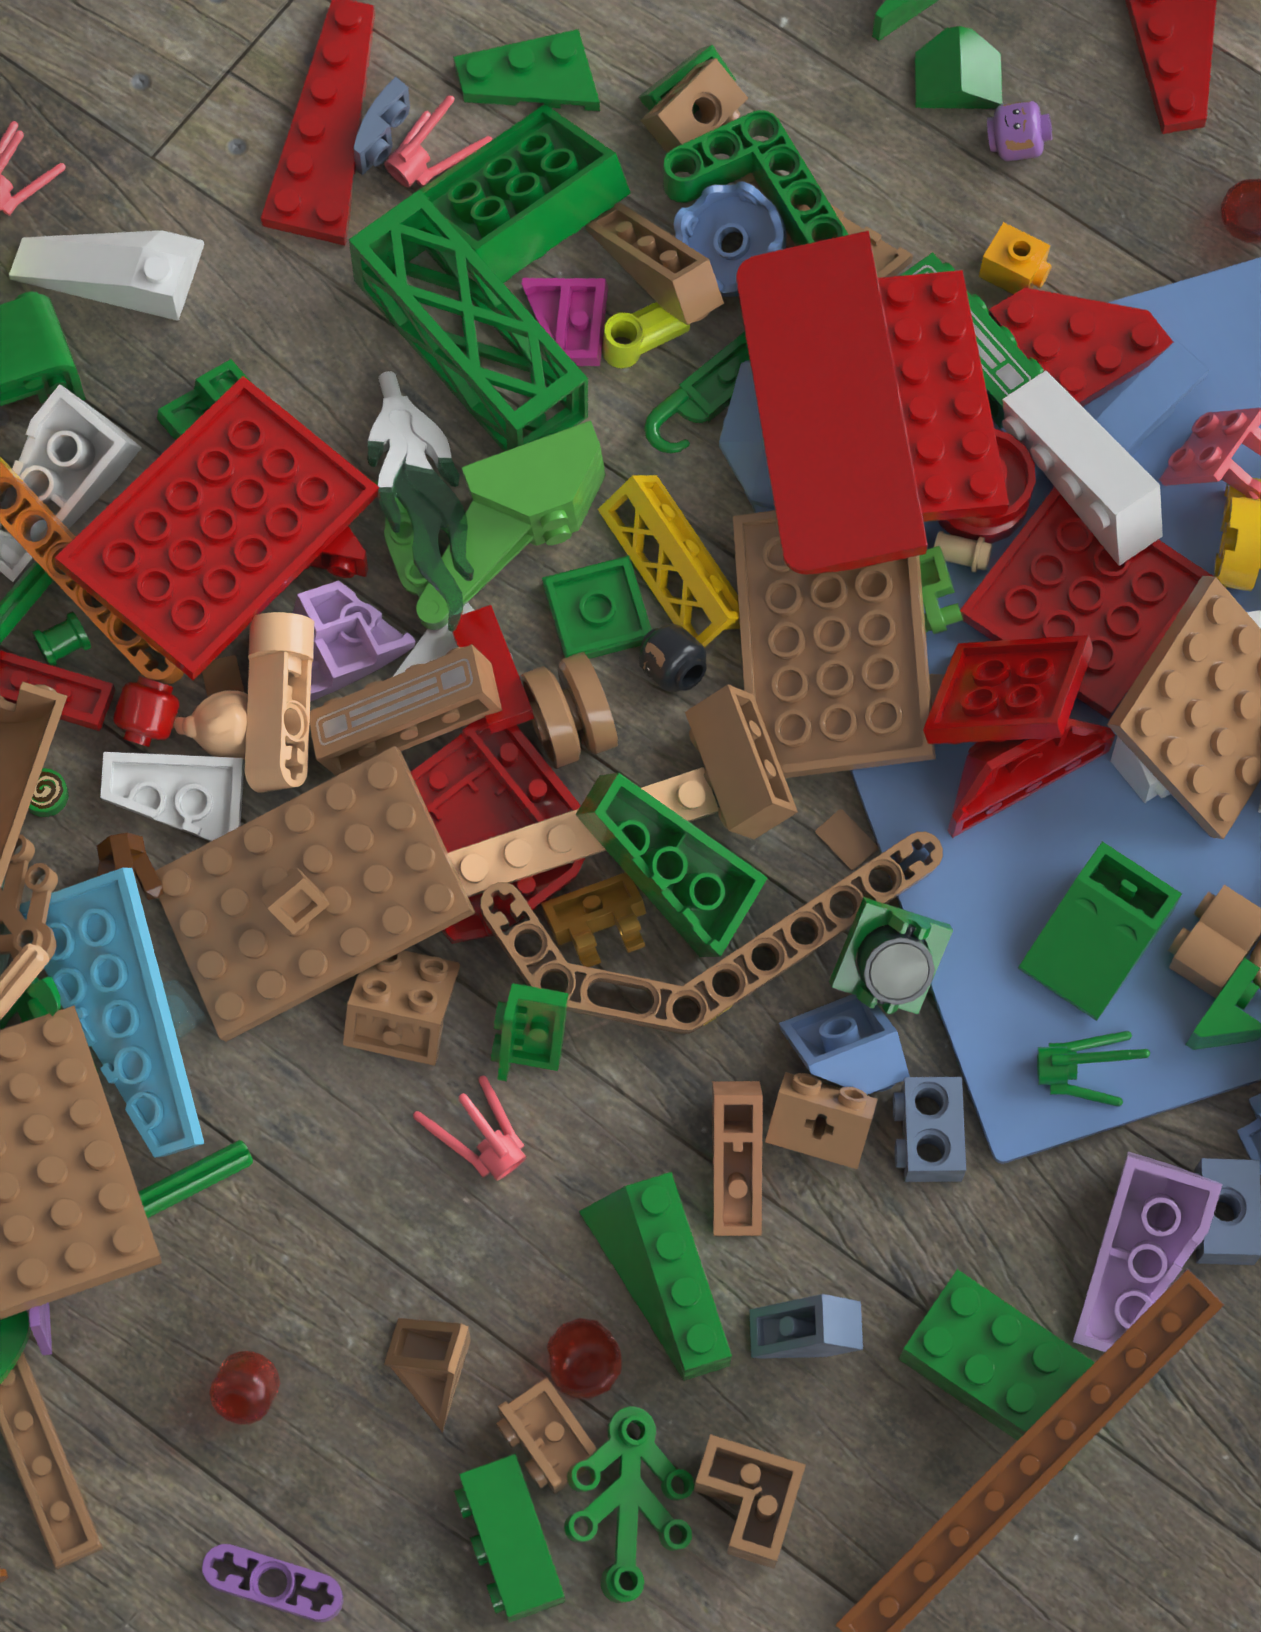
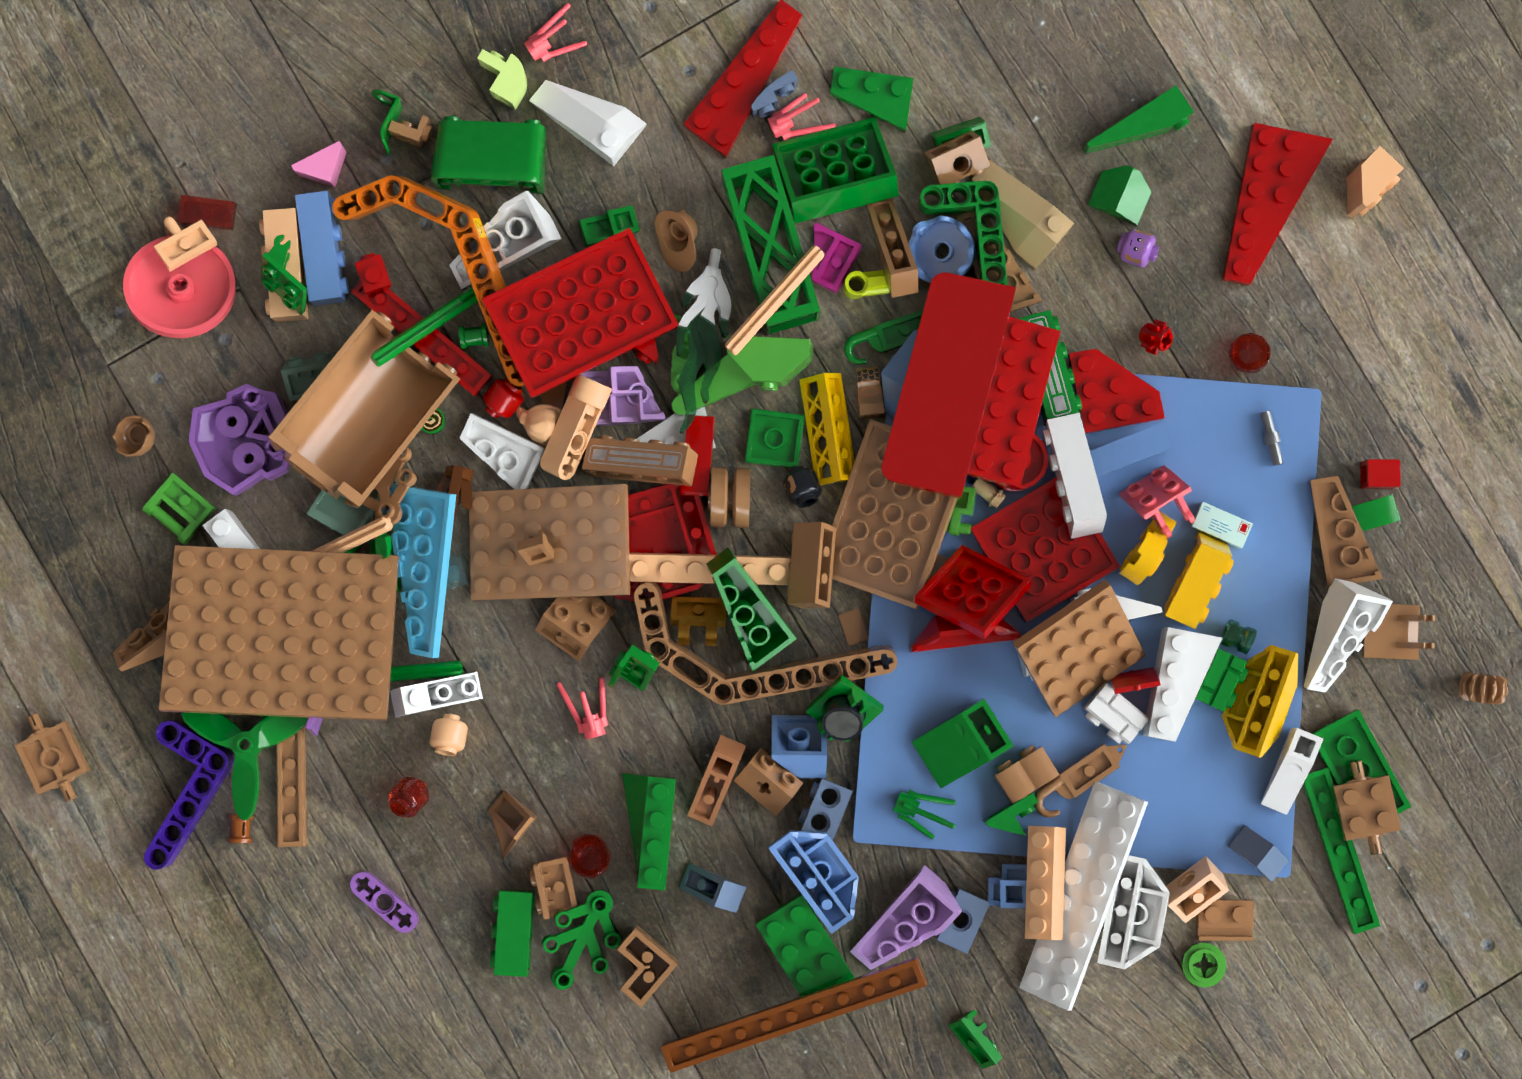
camera: 20 degrees right, 15 degrees up
light orange brick [979,222,1052,294] -> none
none -> white slope [390,672,483,718]
none -> light nougat head [429,714,468,756]
none -> medium nougat piece [654,209,698,272]
none -> light nougat axle [725,245,824,355]
none -> medium blue wedge [768,830,859,934]
none -> medium nougat leg [856,366,885,419]
none -> tan wedge [971,160,1074,270]
none -> red gear [1139,319,1173,355]

